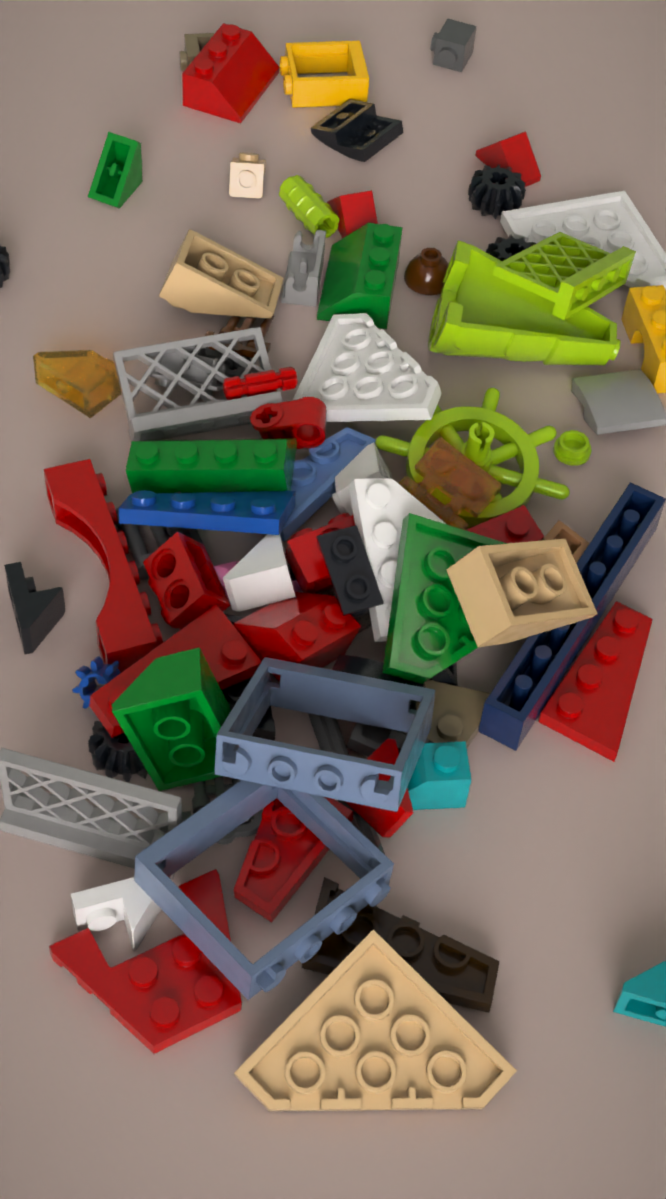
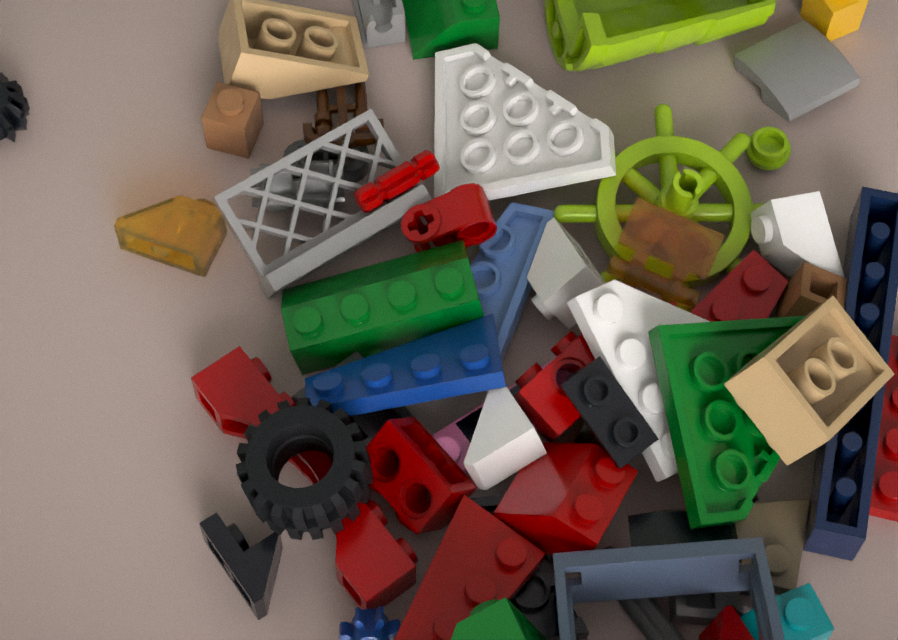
camera: 15 degrees left, 10 degrees up
none -> medium nougat brick [201,82,264,159]
none -> black tyre [236,398,373,540]
none -> white slope [750,191,845,278]

